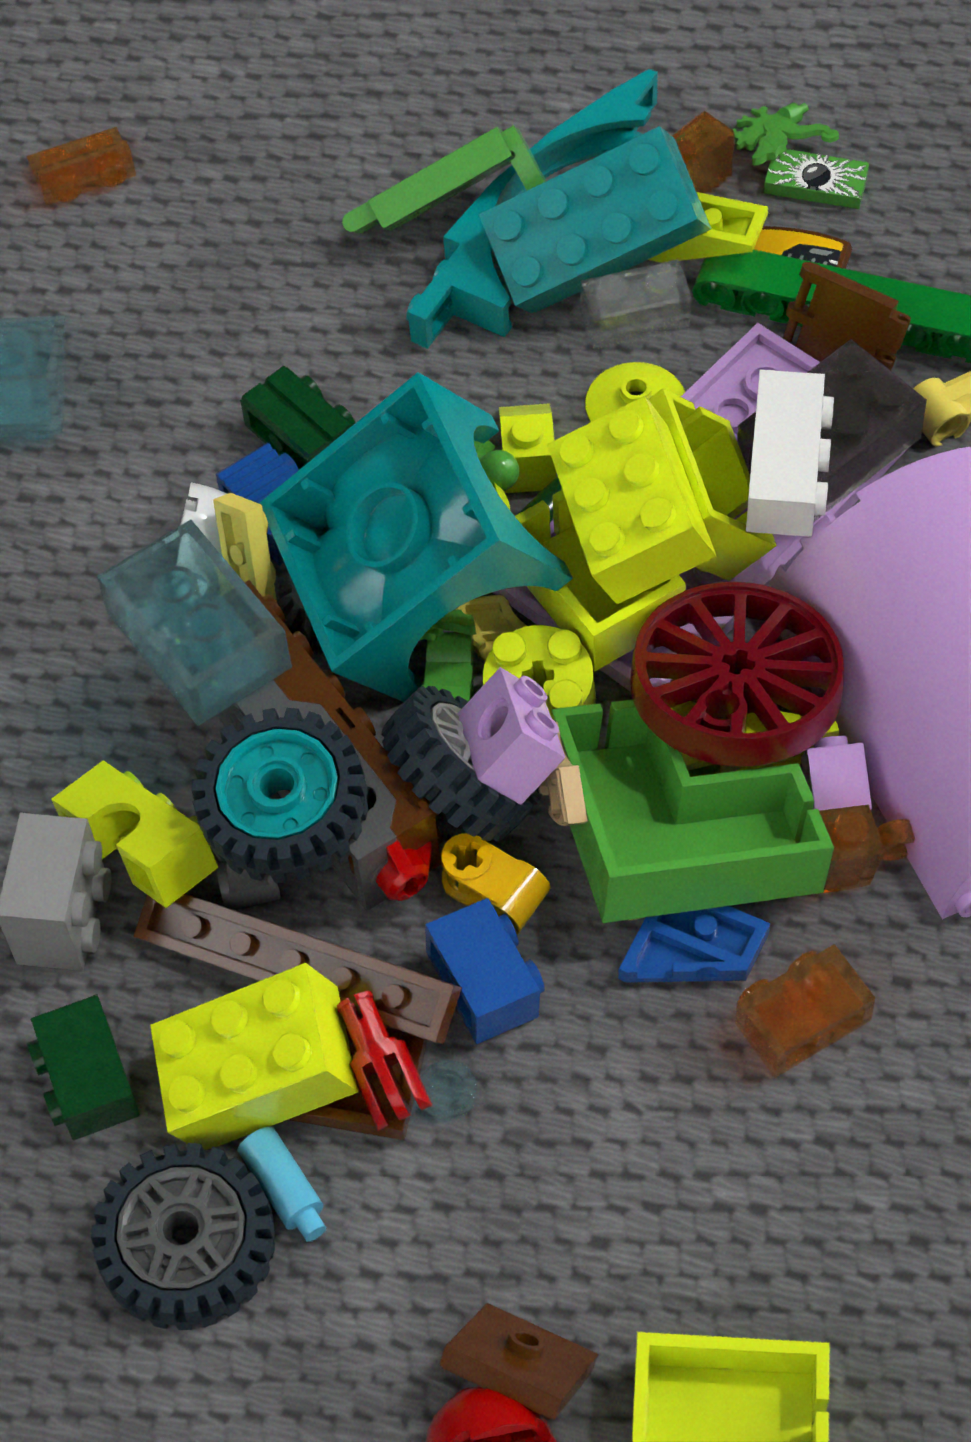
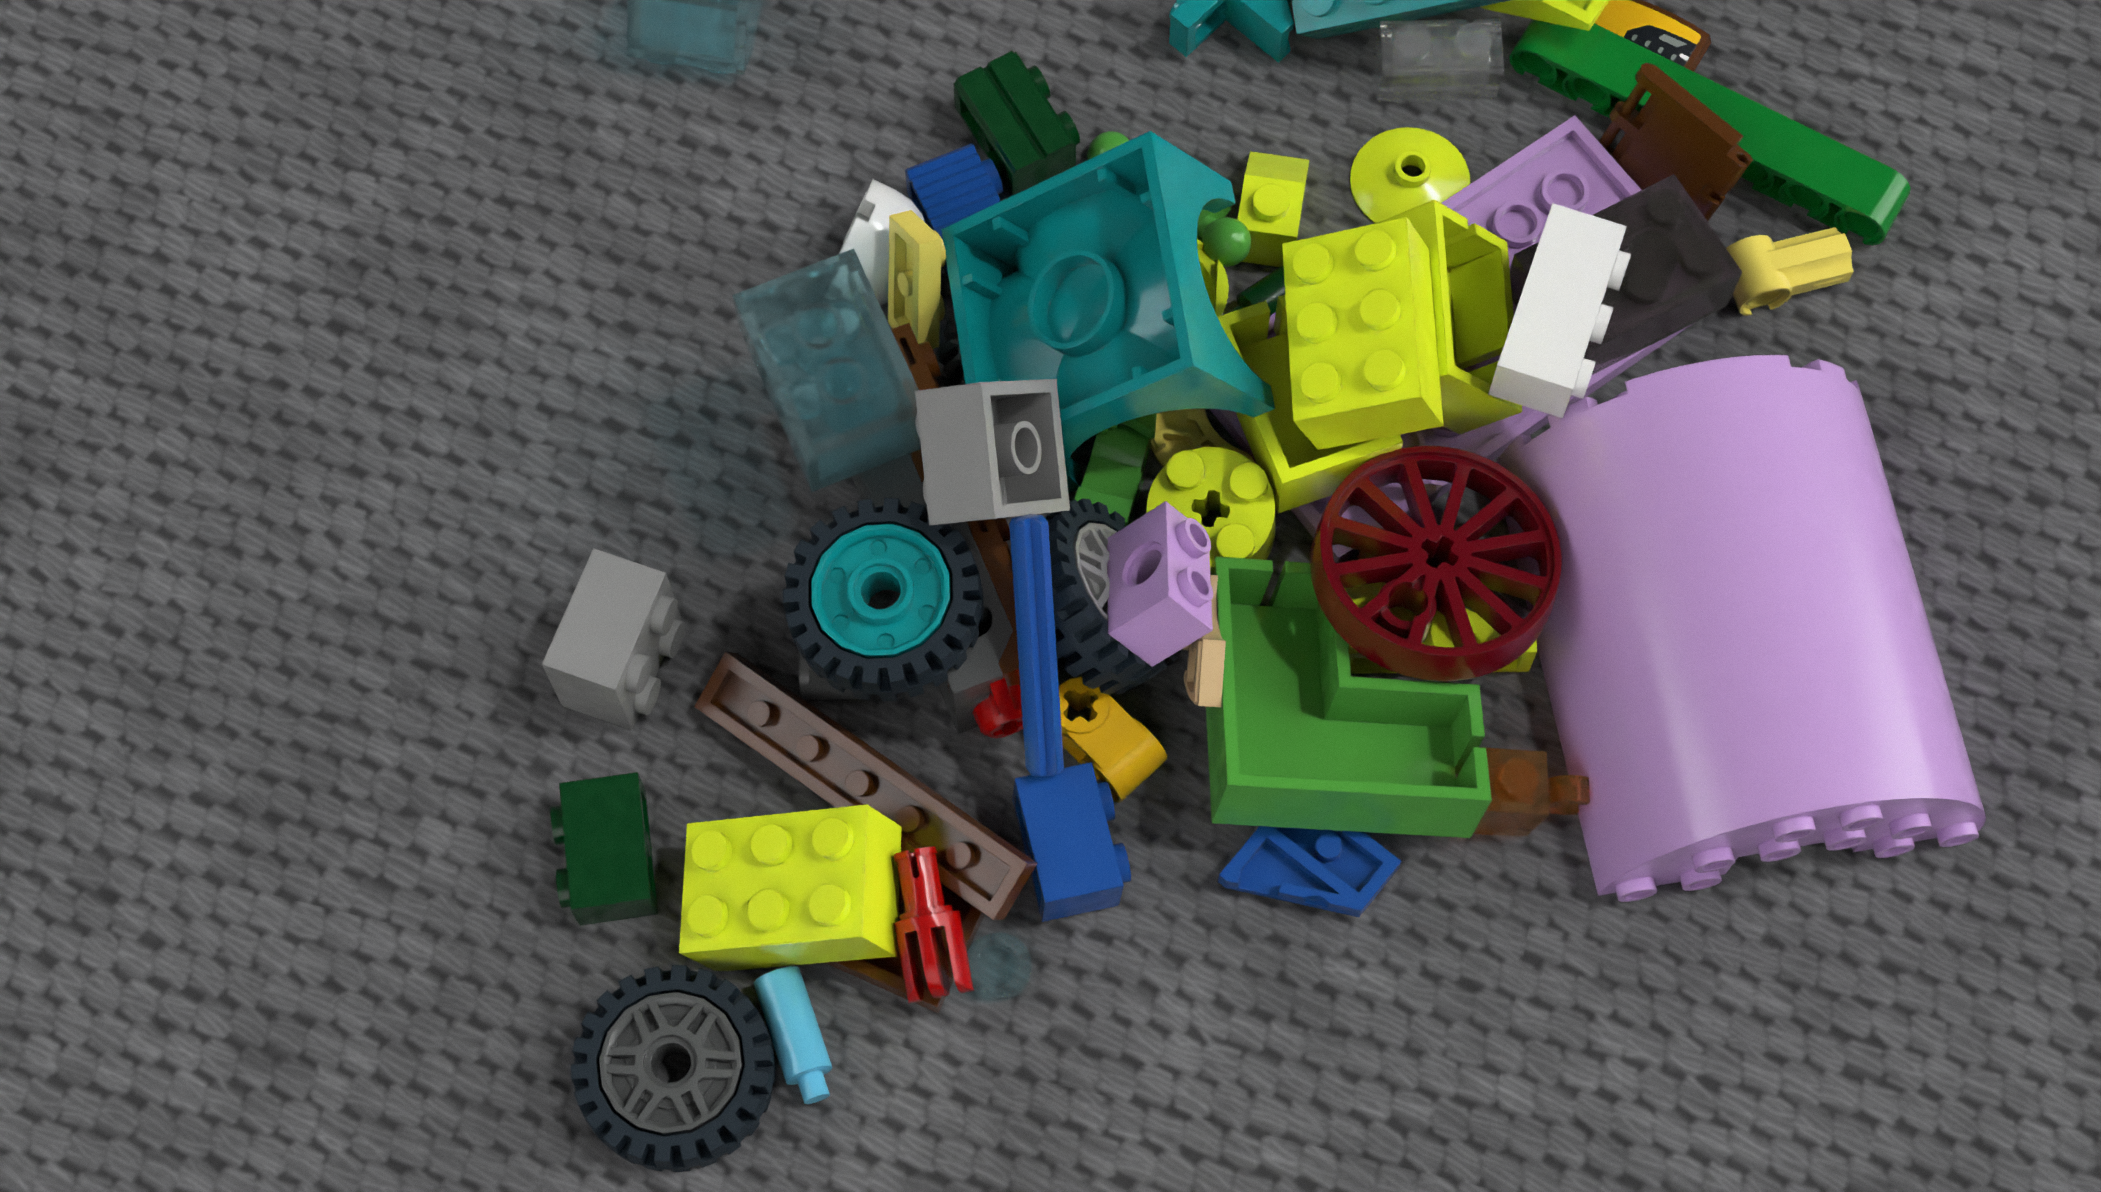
camera: 10 degrees right, 10 degrees up
neon yellow arch [51,760,219,908] -> none
clear orange brick [735,944,875,1078] -> none
lavender brick [801,736,872,821] -> none
none -> light grey brick [915,379,1070,525]
none -> blue axle [1009,514,1064,777]

